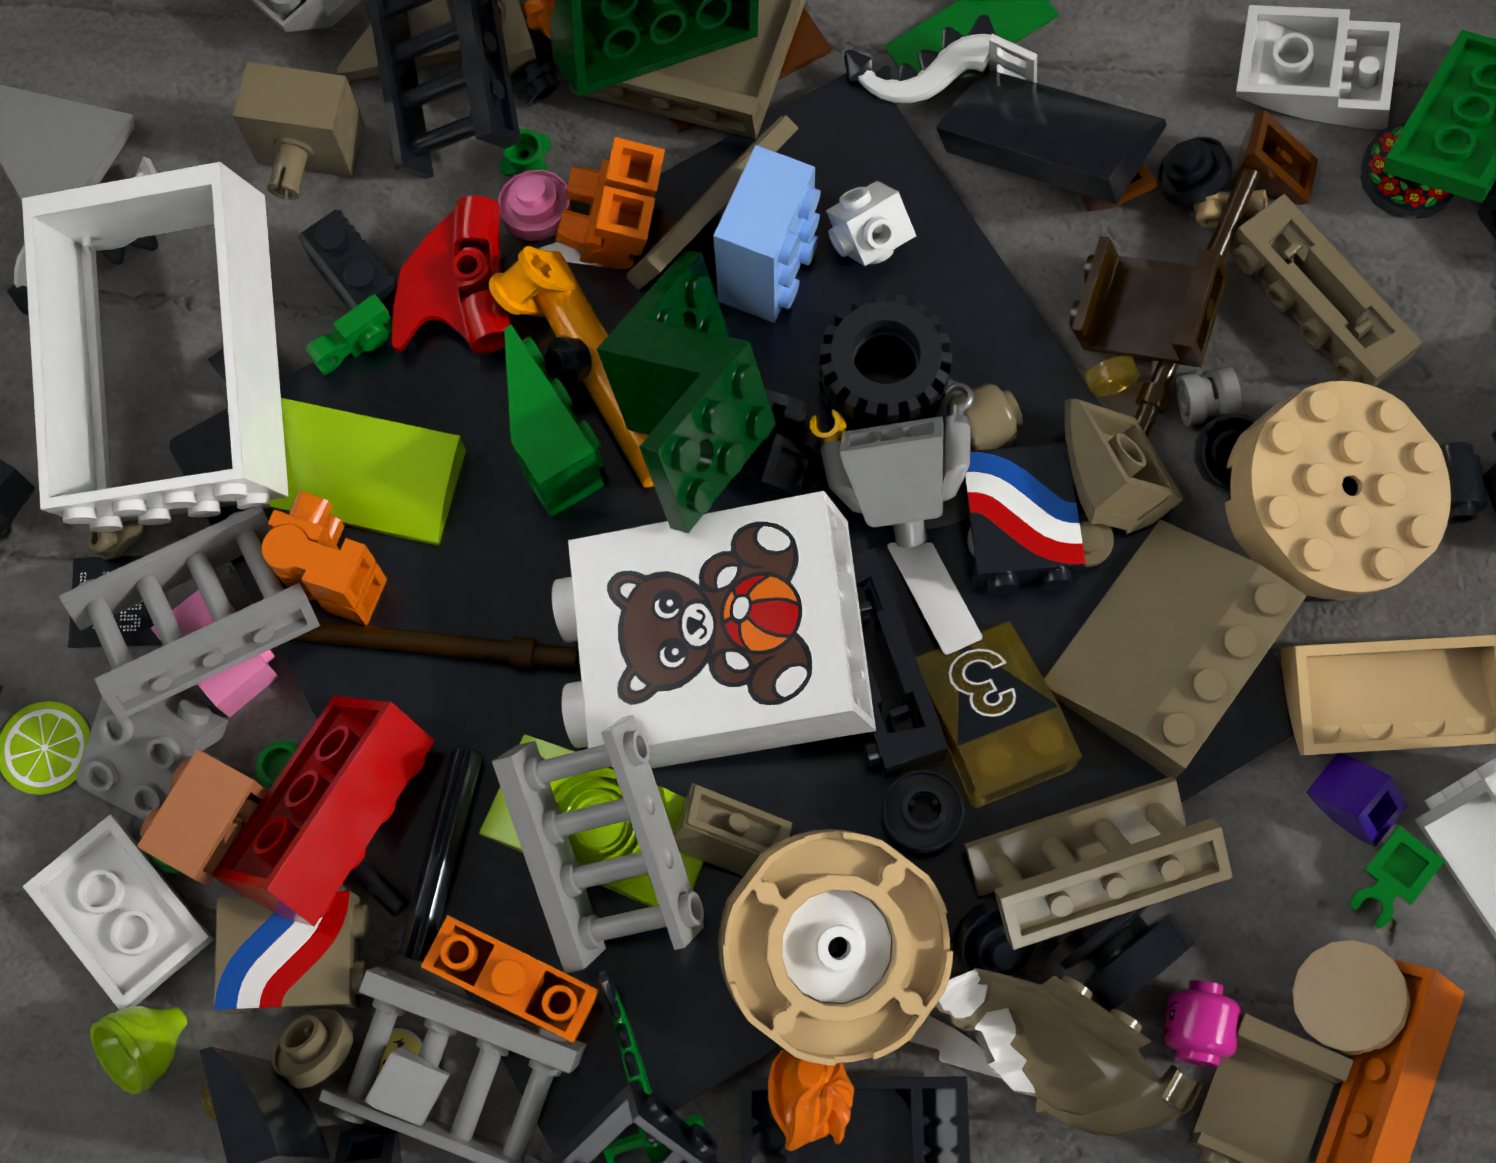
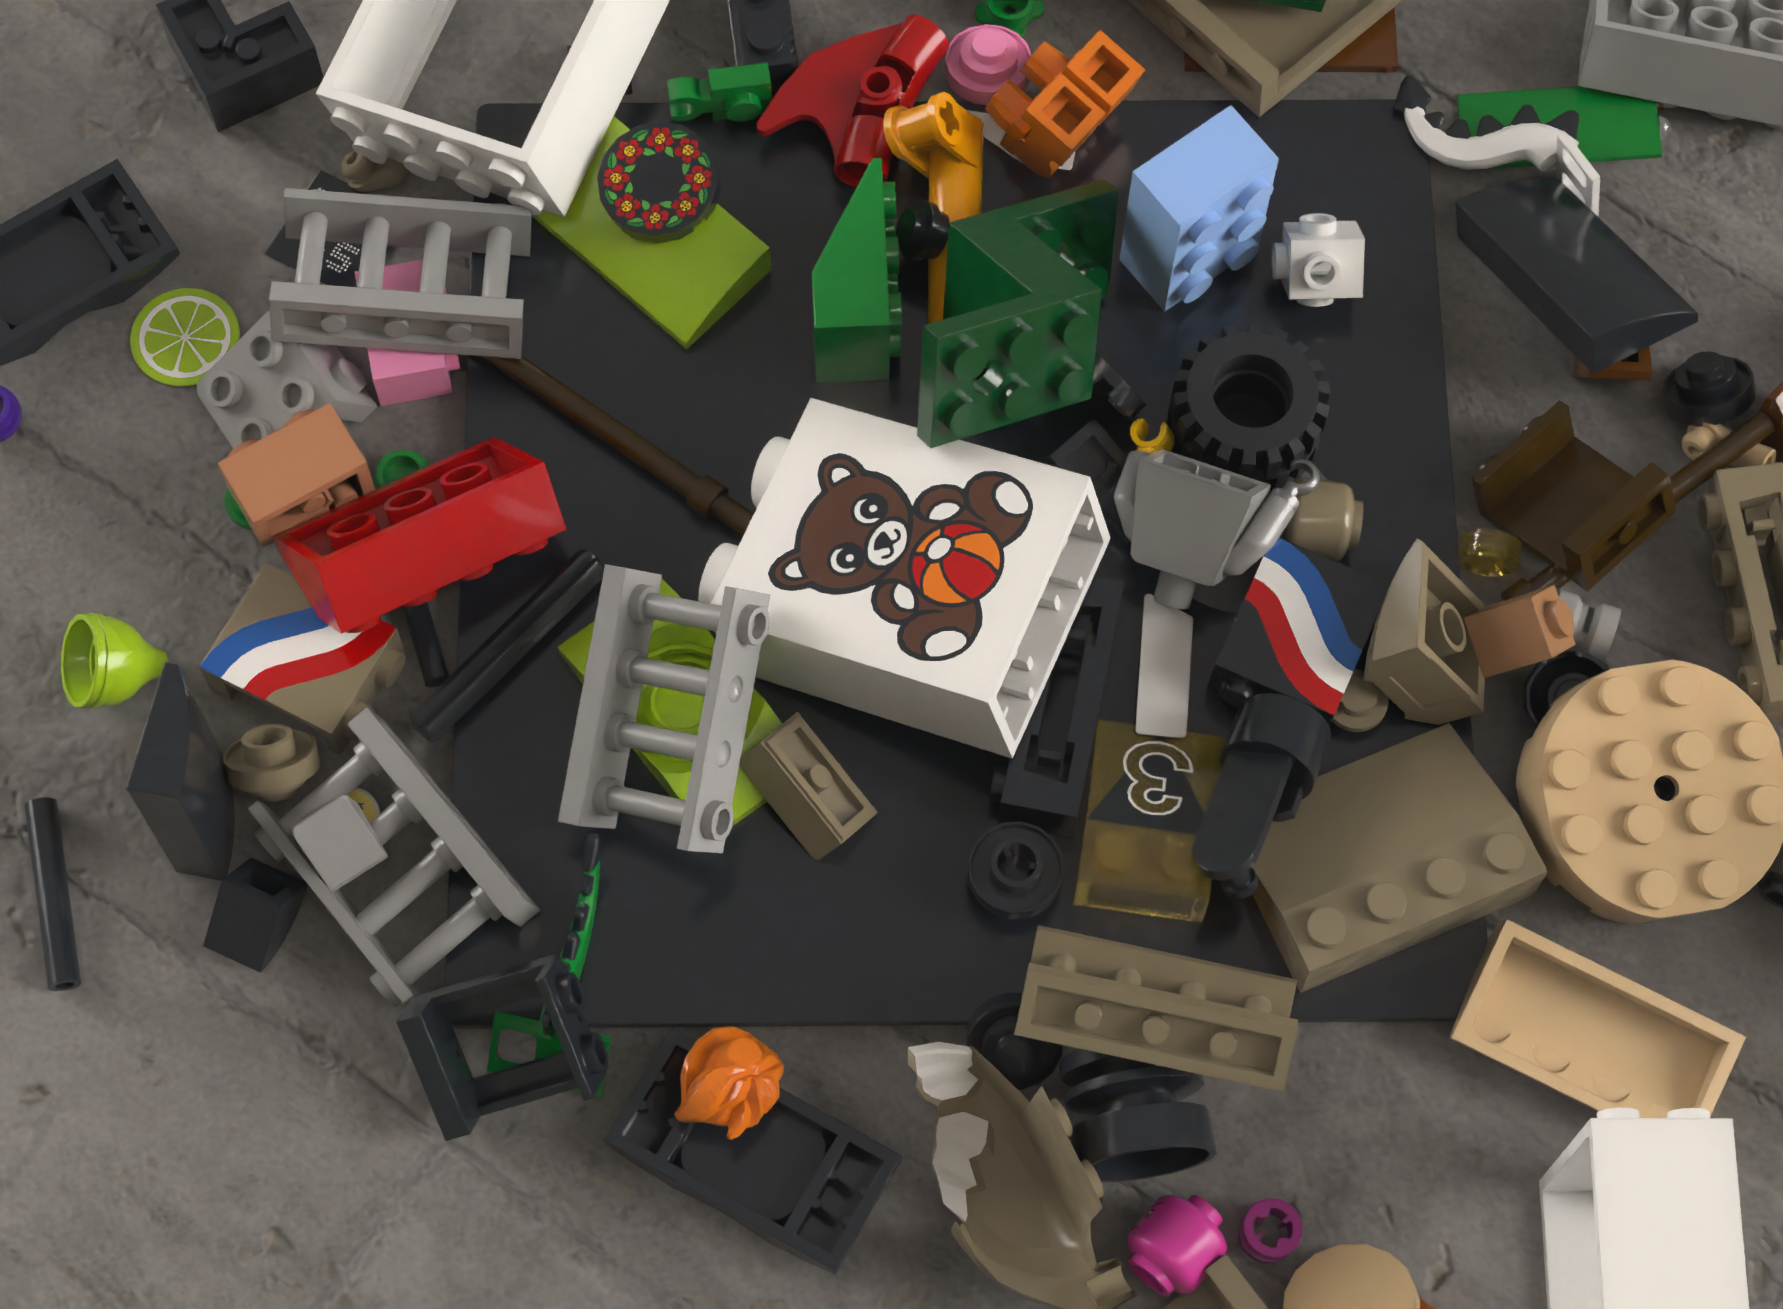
camera: 25 degrees right, 5 degrees down
white plate [23,814,214,1010] -> none
orange hips [262,491,387,626] -> none
orange slope [421,915,600,1043] -> none
dark tan tile [626,115,798,290] -> none
tan piece [718,829,953,1066] -> none
white sticker [909,1015,1001,1079] -> none
dark purple brick [1306,753,1408,847] -> none
green plate [1348,826,1445,929] -> none
none -> tile [597,121,721,243]
none -> black piece [1192,693,1331,900]
none -> magenta bush [1238,1198,1303,1264]
none -> medium nougat brick [1463,585,1576,678]

